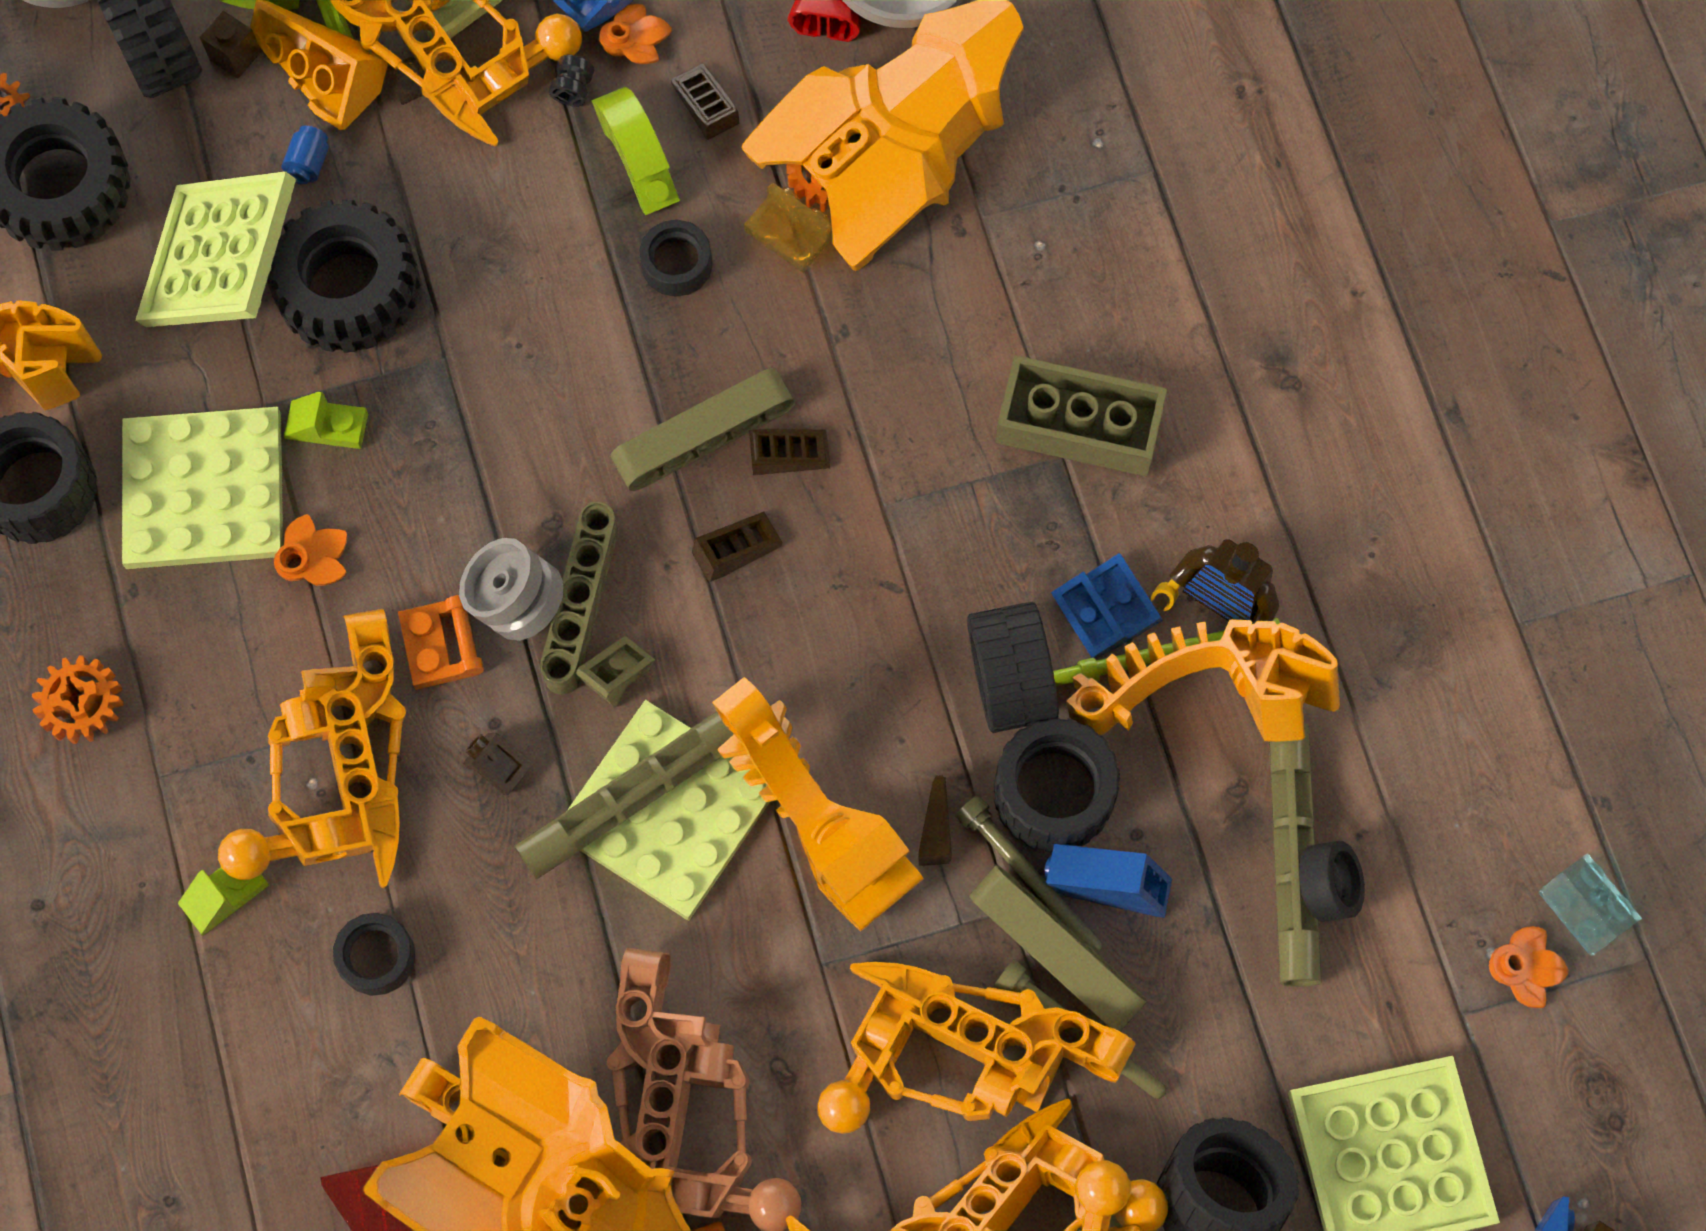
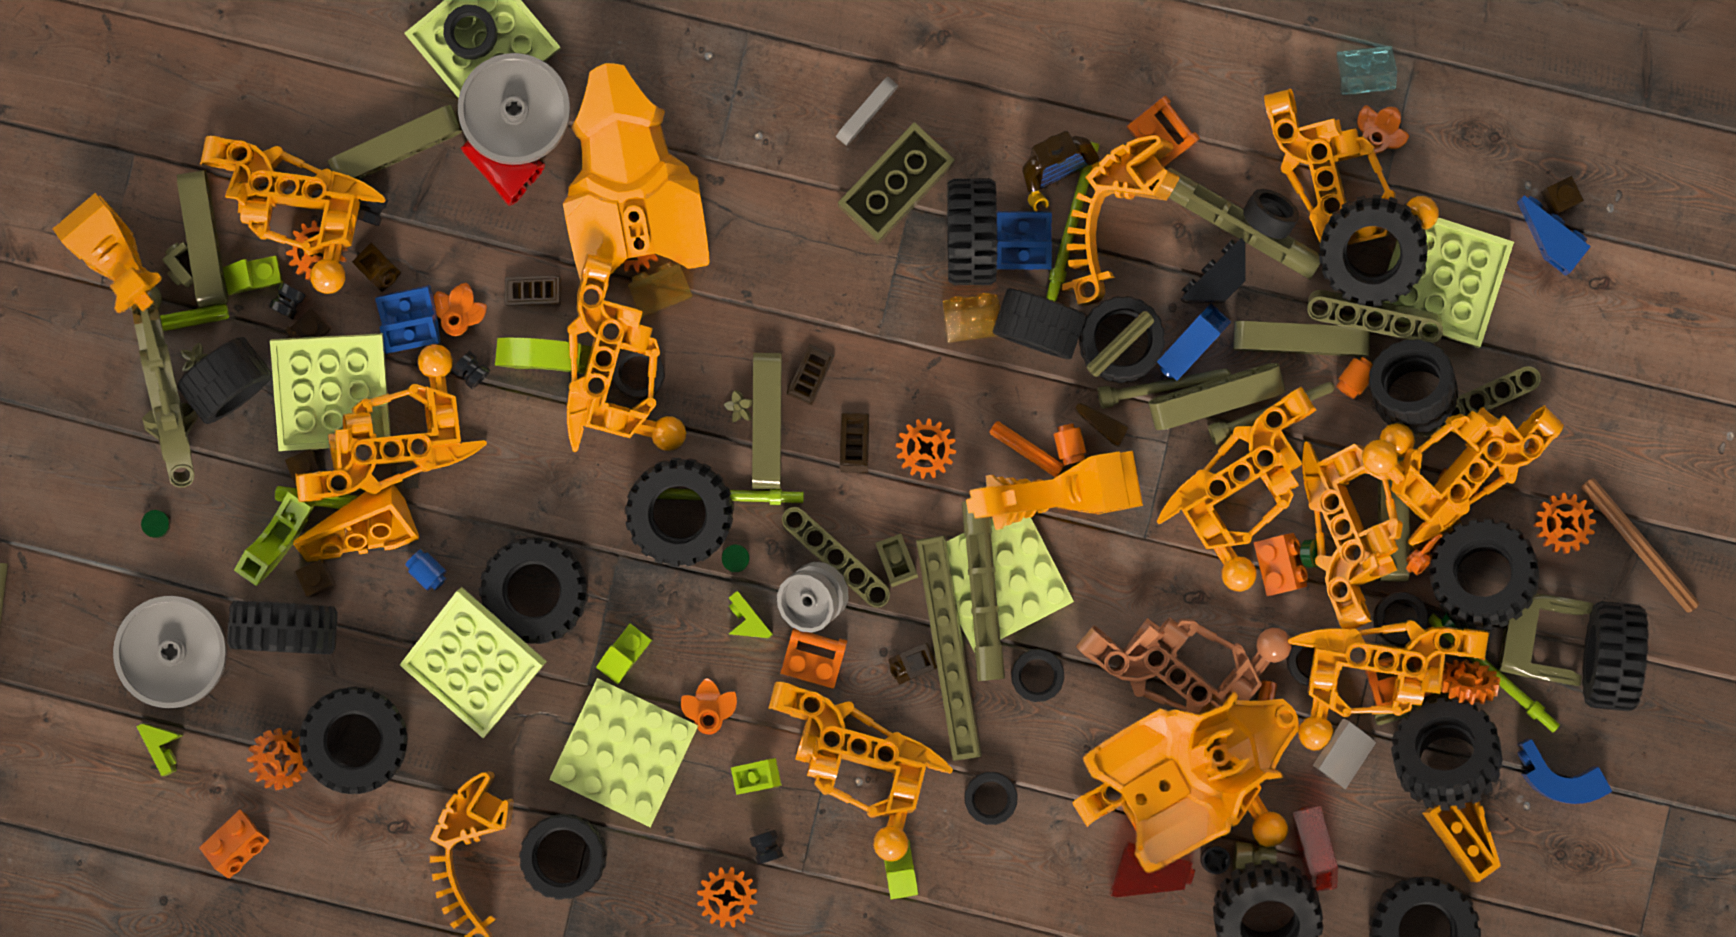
camera: 60 degrees left, 15 degrees up
none -> light orange piece [567,254,686,452]
none -> black tyre [625,457,734,567]
none -> lime bar [657,488,804,505]
none -> dark green tile [722,544,750,573]
none -> olive plant [723,390,753,423]
none -> lime slope [729,591,773,638]
none -> lime slope [731,758,782,795]
none -> black wheel [749,829,784,865]
none -> light grey beam [836,77,899,146]
none -> orange gear [896,418,956,479]
none -> olive tile [916,535,982,761]
none -> clear yellow bracket [942,293,1000,342]
none -> black tyre [947,178,997,285]
none -> orange axle [990,421,1064,477]
none -> black tyre [1011,649,1065,702]
none -> orange brick [1053,423,1087,466]
none -> olive axle [1086,311,1154,377]
none -> orange plate [1127,95,1201,168]
none -> black slope [1180,238,1246,303]
none -> olive beam [1233,321,1370,357]
none -> orange bracket [1253,533,1308,596]
none -> light orange piece [1264,89,1439,245]
none -> dark green tile [1300,539,1318,568]
none -> olive beam [1307,290,1443,343]
none -> black tyre [1319,194,1428,306]
none -> orange brick [1336,357,1373,399]

